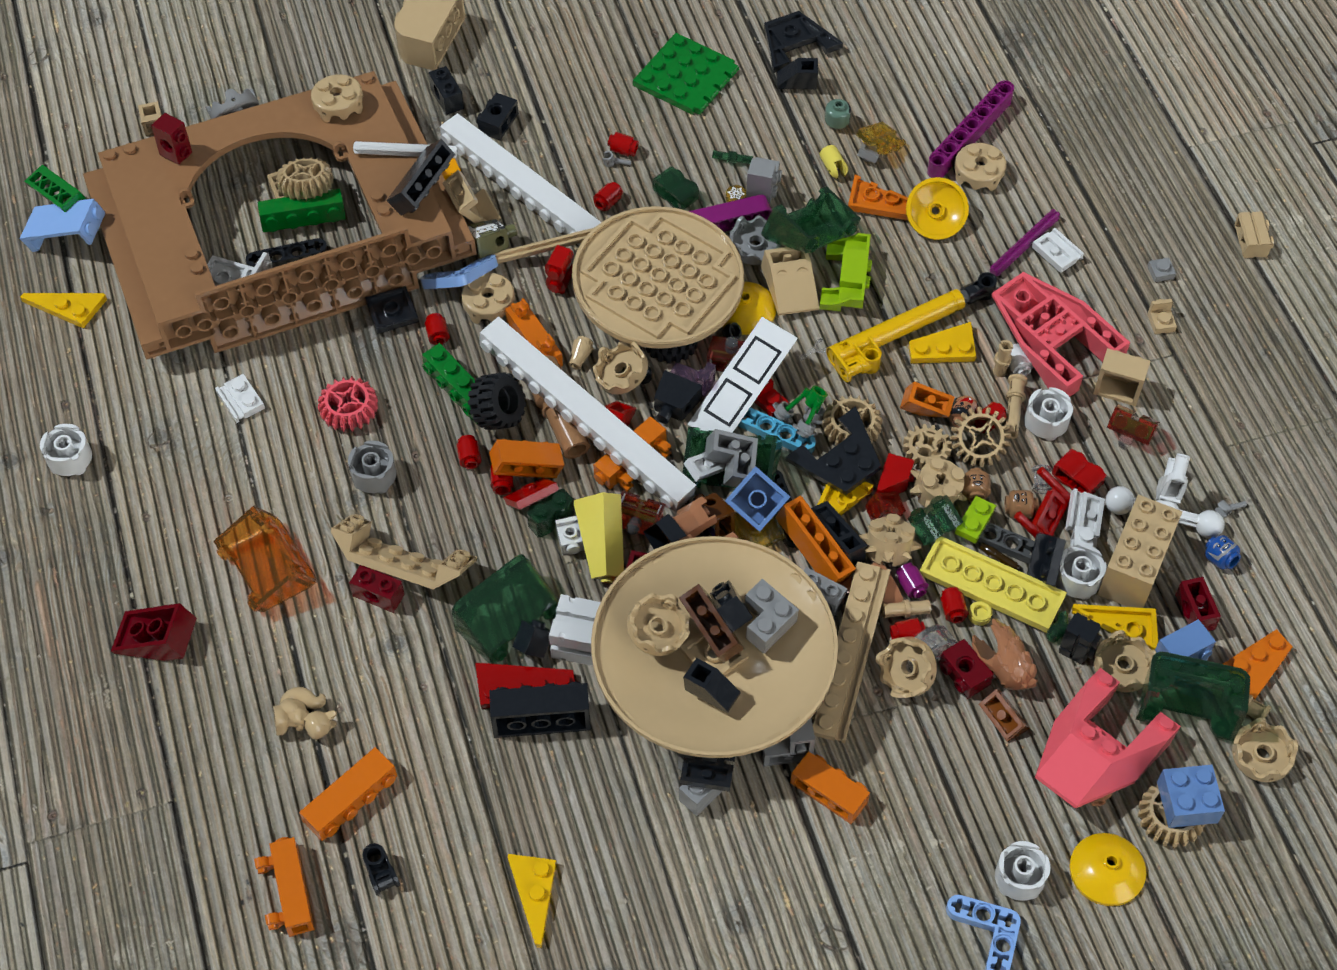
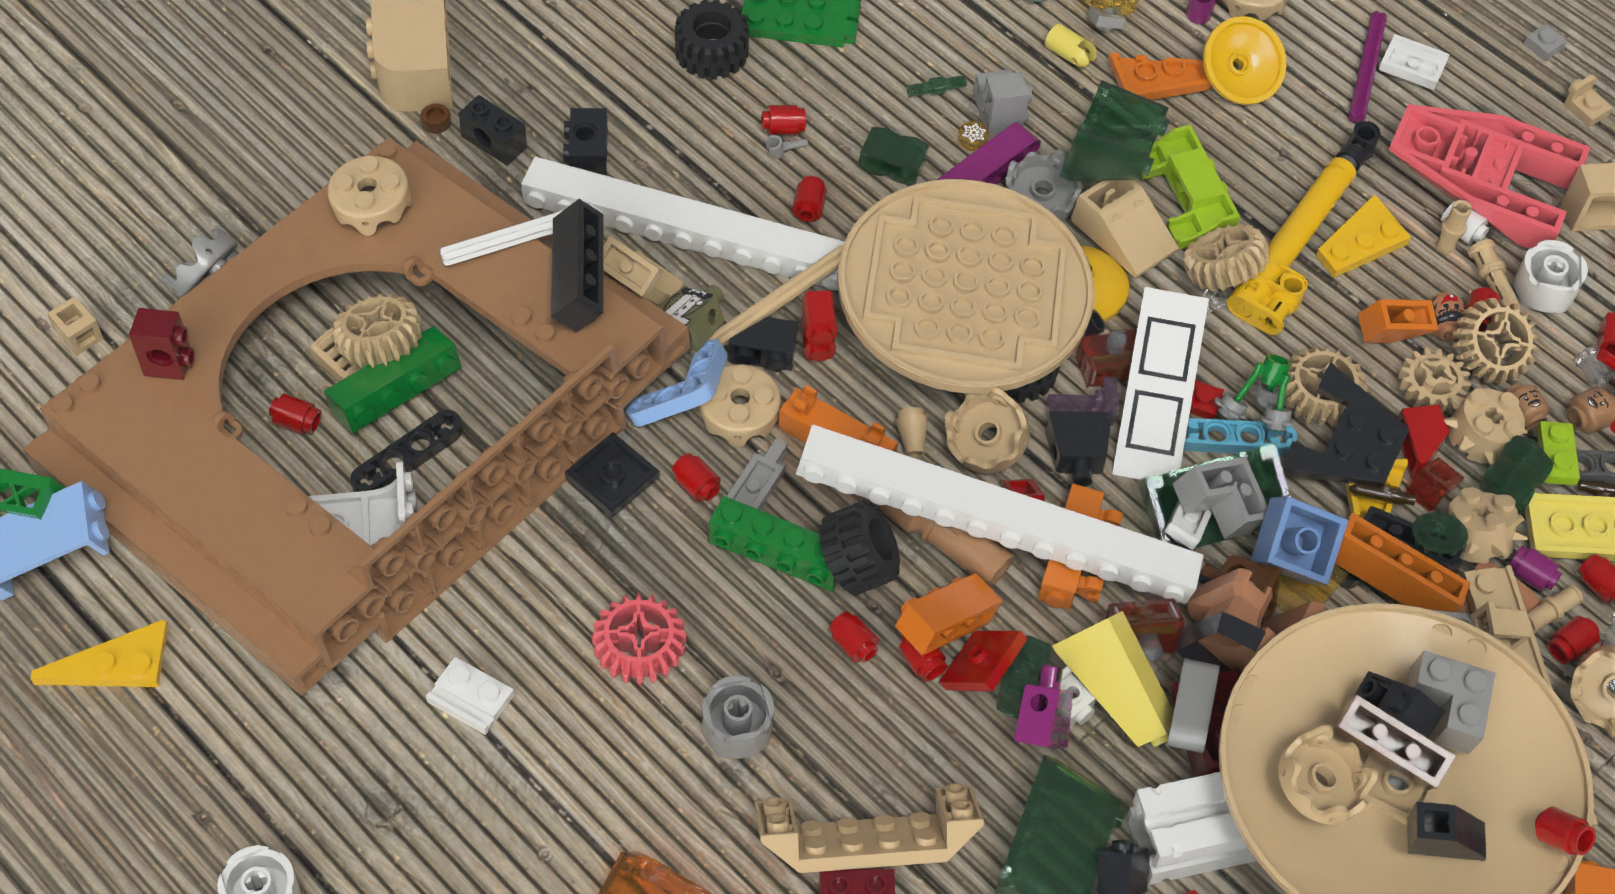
camera: 30 degrees left, 0 degrees up
none -> red brick [269,393,322,435]
none -> reddish brown tile [420,104,452,134]
none -> black tyre [675,0,749,79]
none -> light grey hinge [726,438,788,510]
none -> black slope [728,317,799,371]
none -> magenta torso [1014,665,1073,748]
none -> light grey beam [1167,658,1220,754]
none -> tan gear [1184,224,1269,291]
none -> dark brown piece [1349,483,1416,506]
none -> clear green gear [1411,512,1468,558]
none -> tan brick [1471,601,1532,650]
none -> red brick [1535,806,1596,855]

